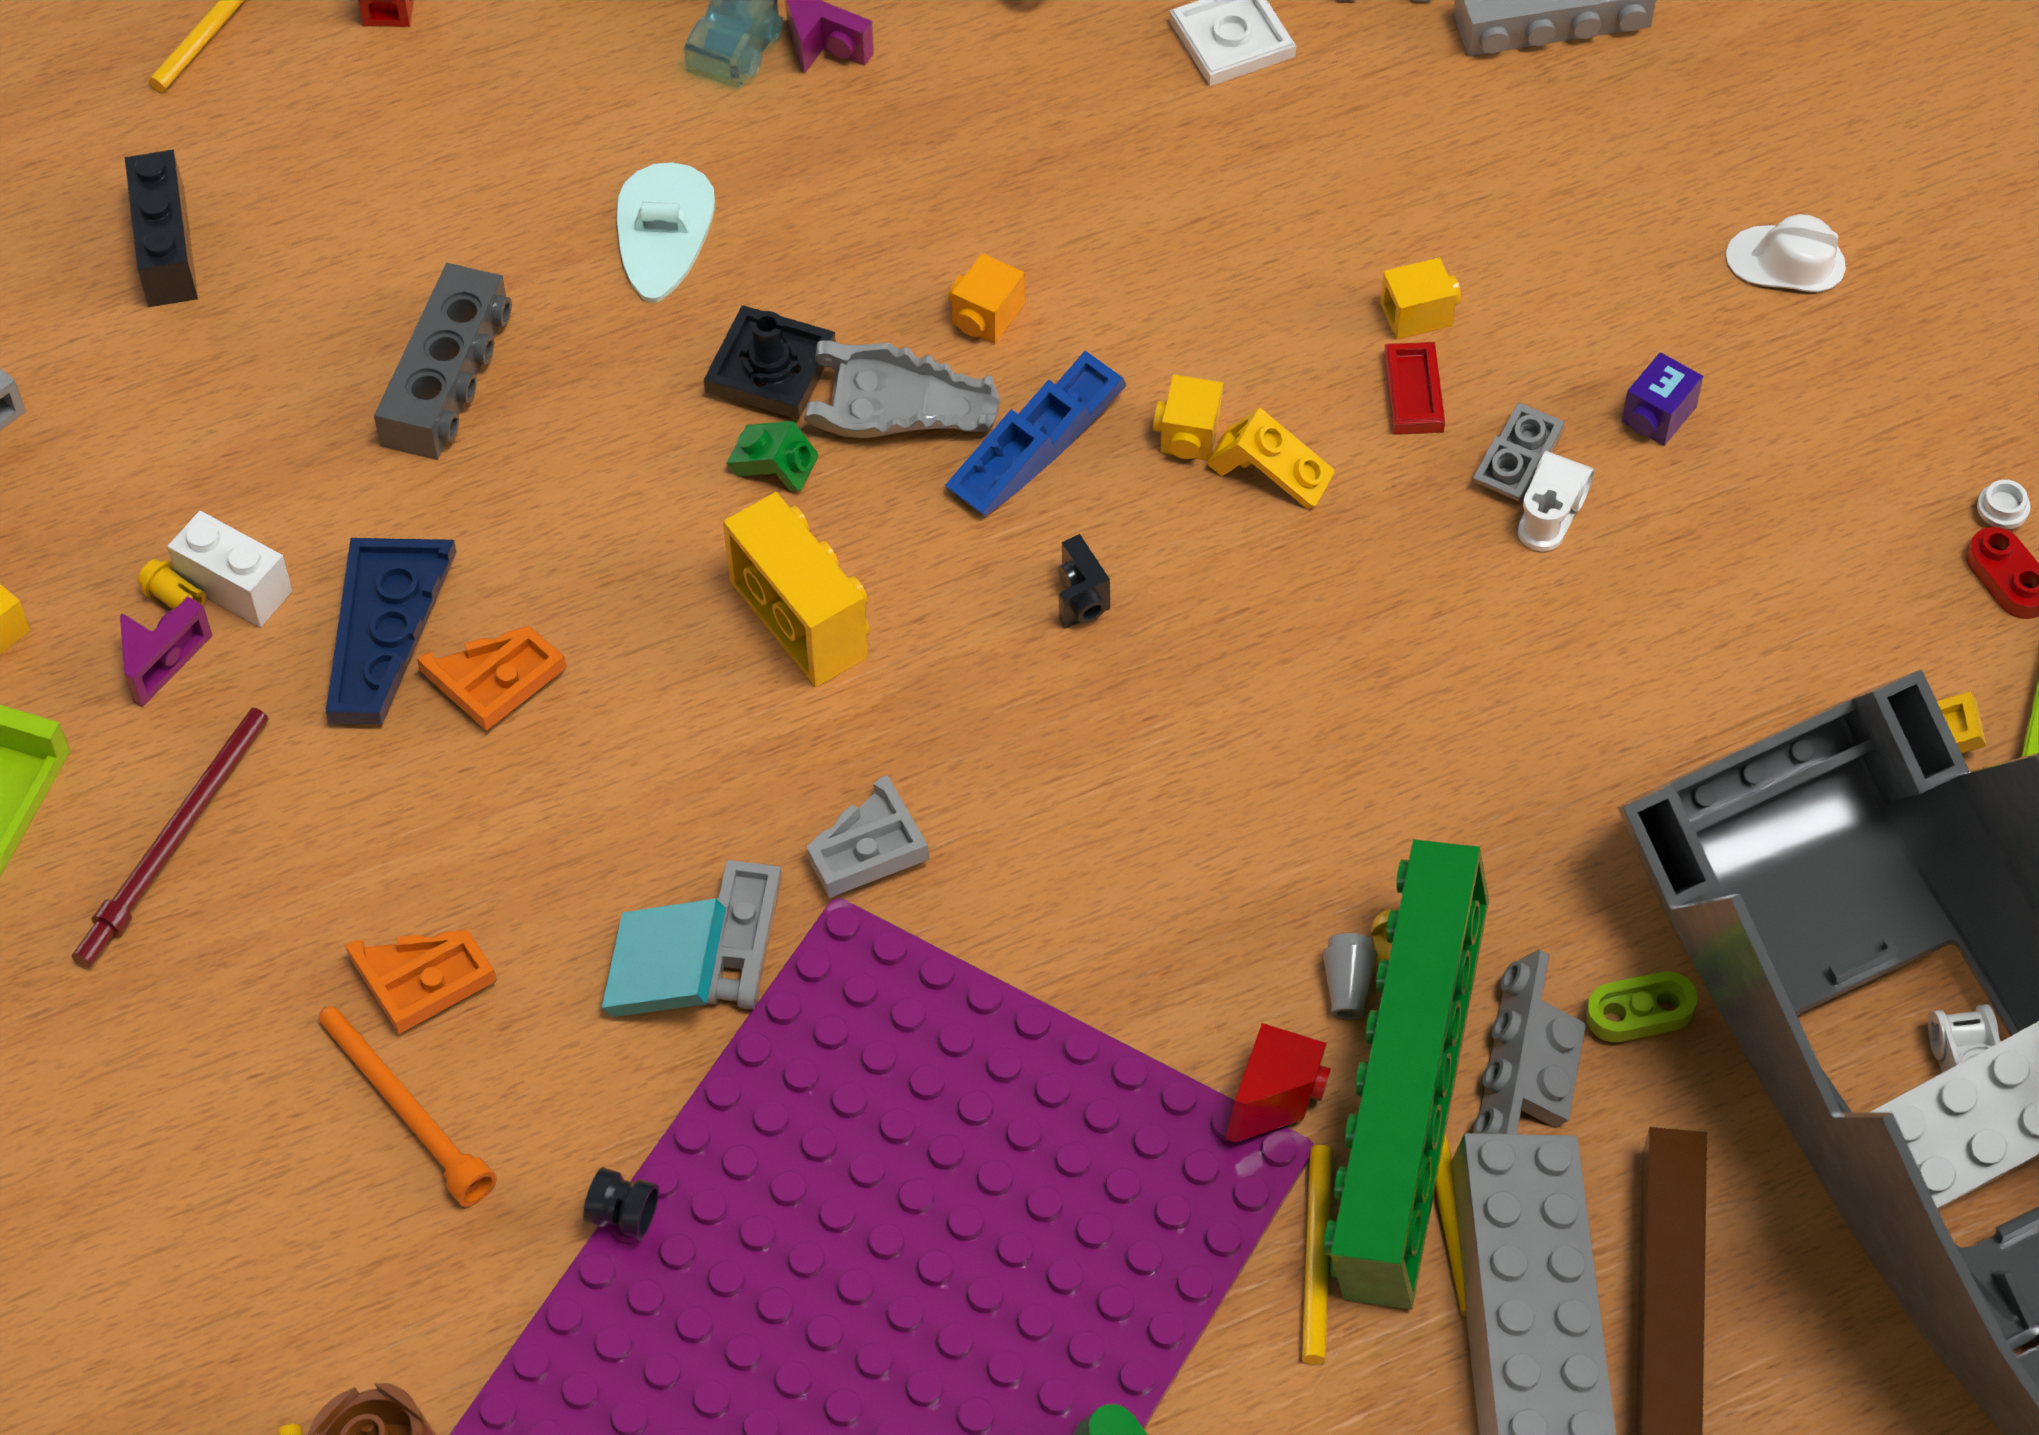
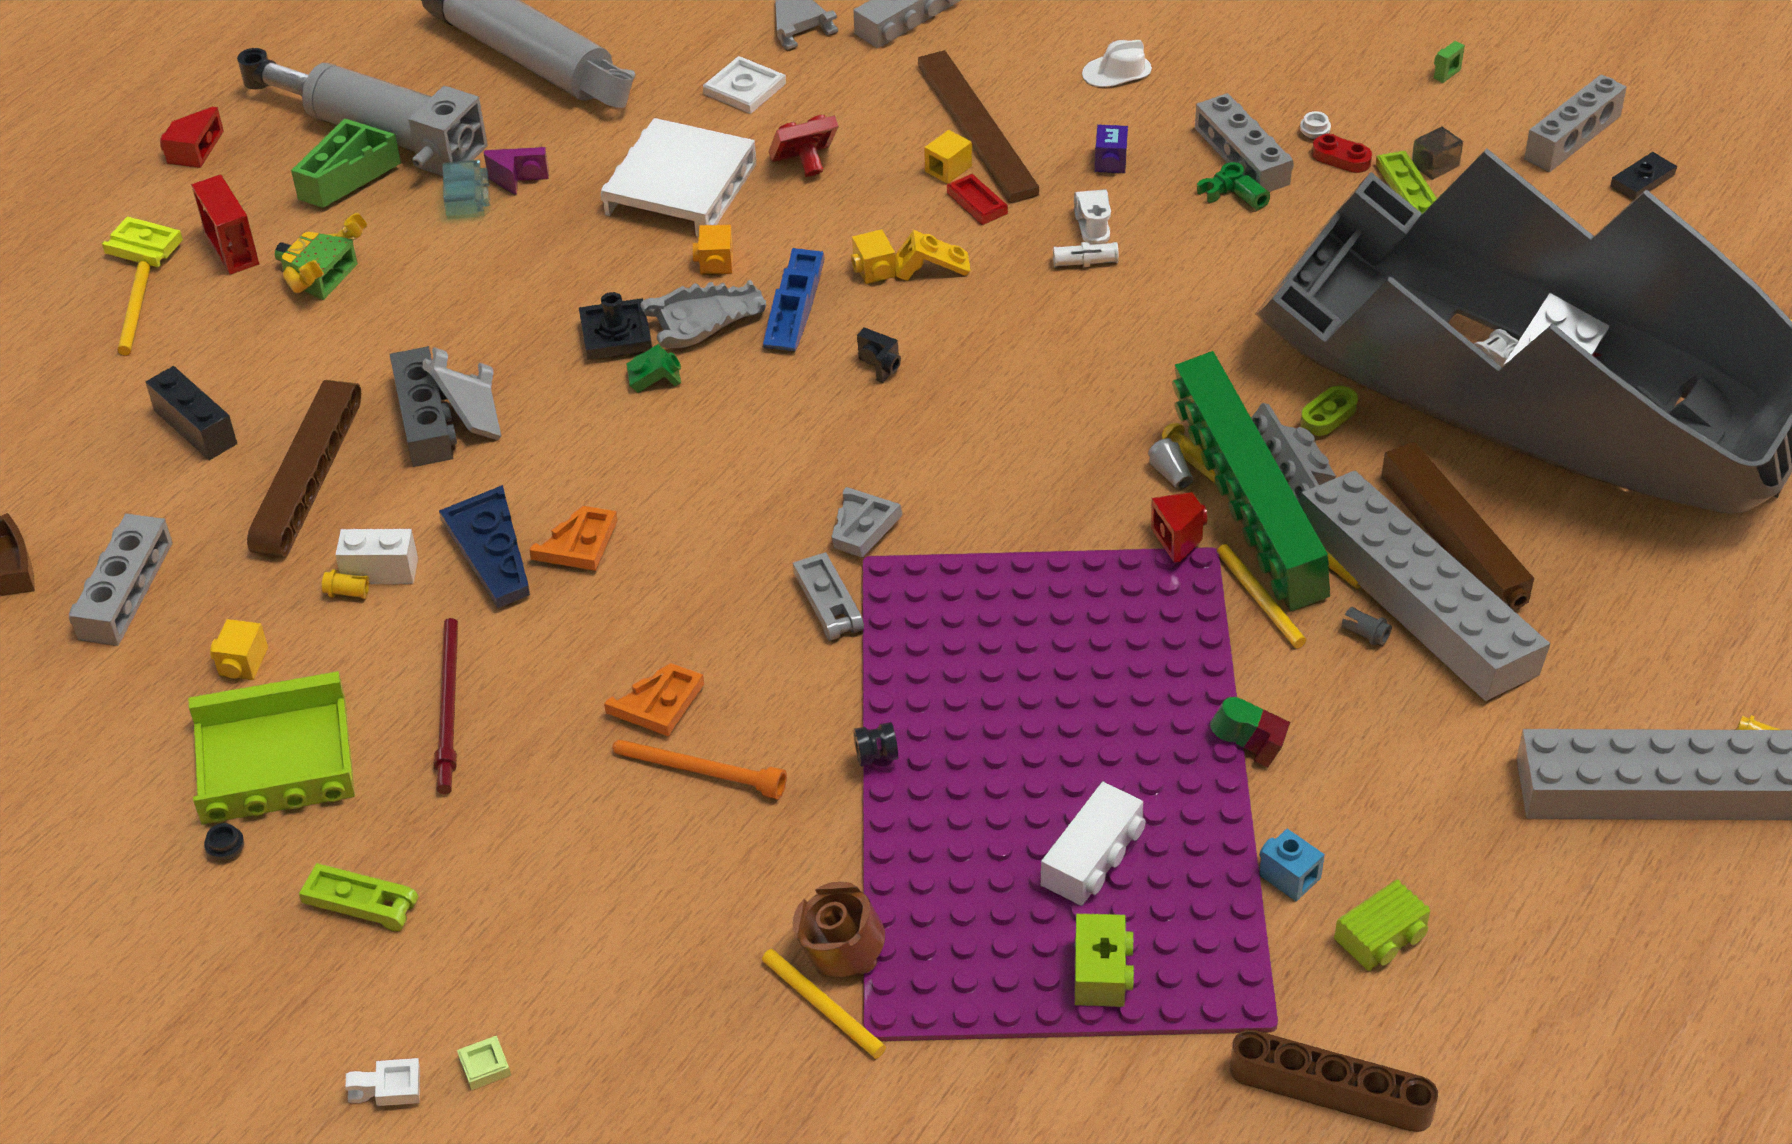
camera: 30 degrees left, 10 degrees down
magenta slope [120,596,213,707] -> none
teal tile [602,898,726,1017] -> none
light aqua shield [617,162,716,303] -> none
yellow brick [723,492,870,688] -> none
light grey slope [1473,402,1565,502] -> none
none -> reddish brown beam [247,380,362,557]
none -> torso [274,213,368,300]
none -> light grey flag [423,347,501,440]
none -> white panel [601,118,757,237]
none -> red plate [768,115,839,177]
none -> reddish brown tile [918,50,1039,203]
none -> white pin [1053,242,1119,268]
none -> light grey brick [1195,93,1294,192]
none -> green bar [1197,162,1270,211]
none -> dark grey pin [1342,607,1392,646]

